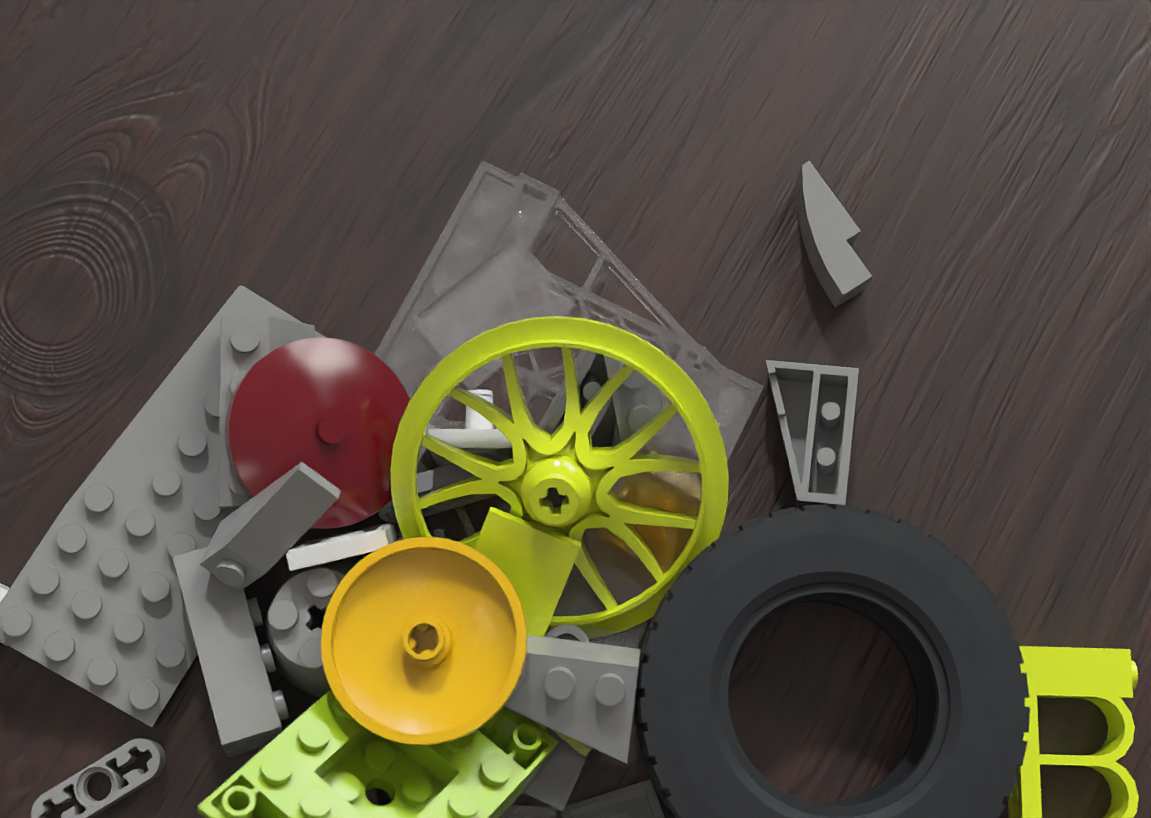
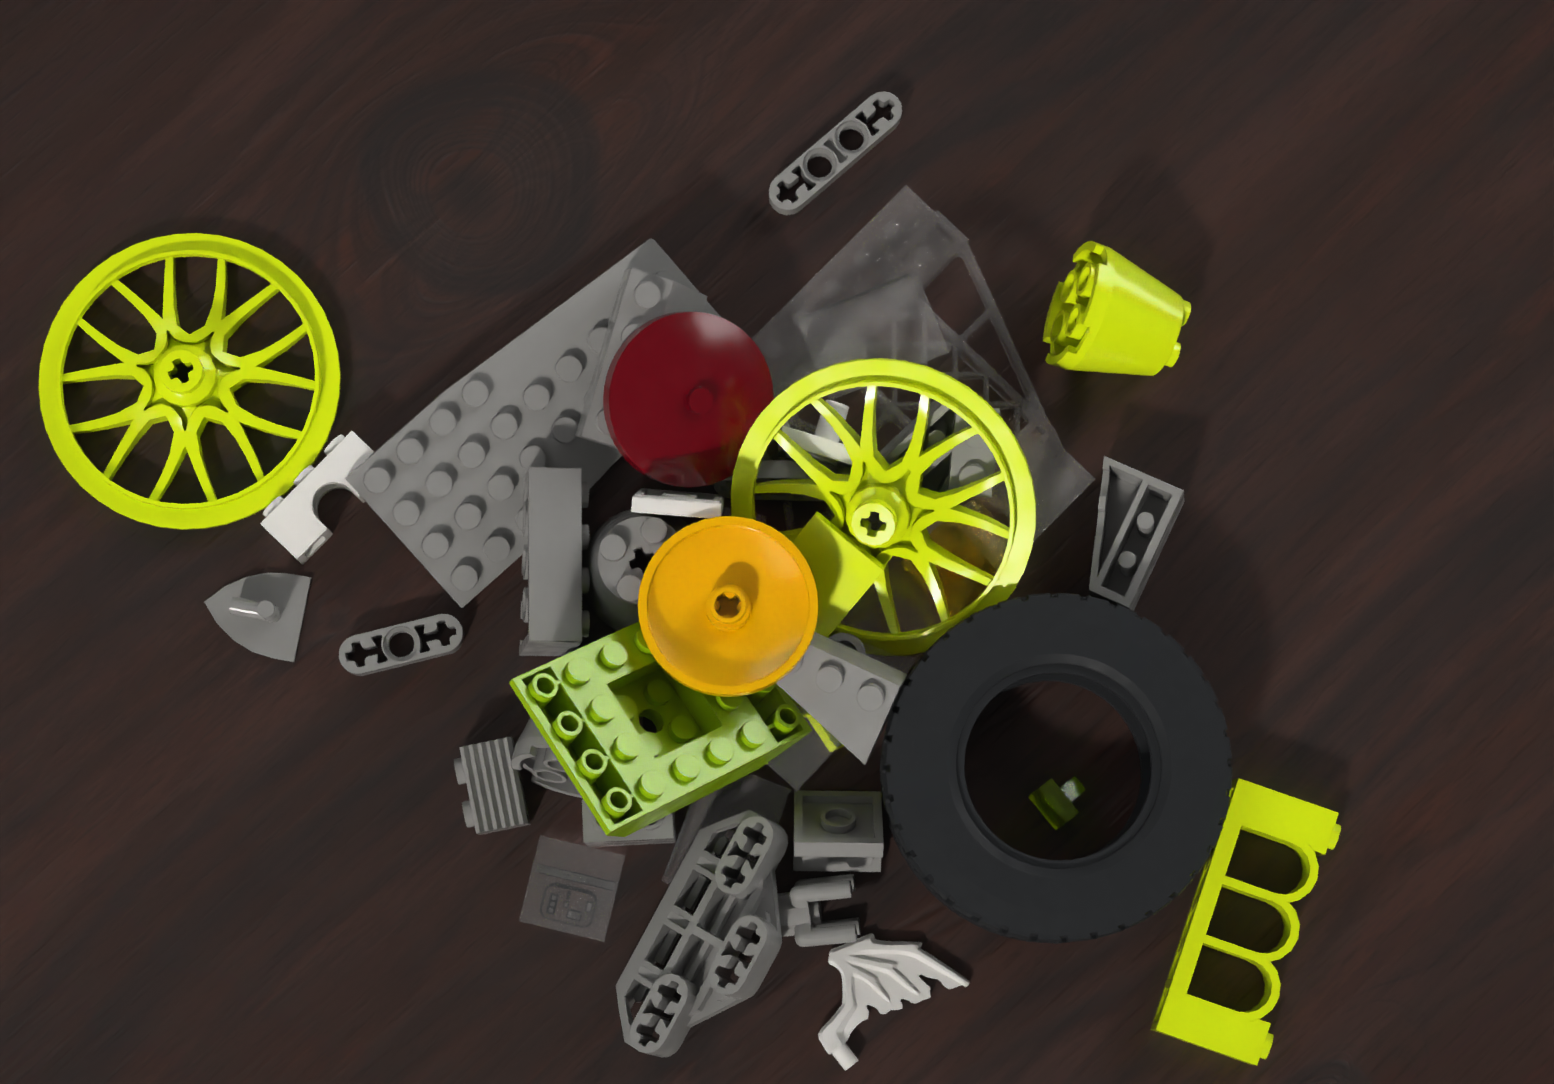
camera: 15 degrees right, 5 degrees up
light grey slope [199,462,341,591] -> none
light grey slope [796,161,872,308] -> none
none -> light grey beam [769,91,902,215]
none -> clear neon green tile [1028,776,1086,831]
none -> neon yellow cone [1043,241,1191,376]

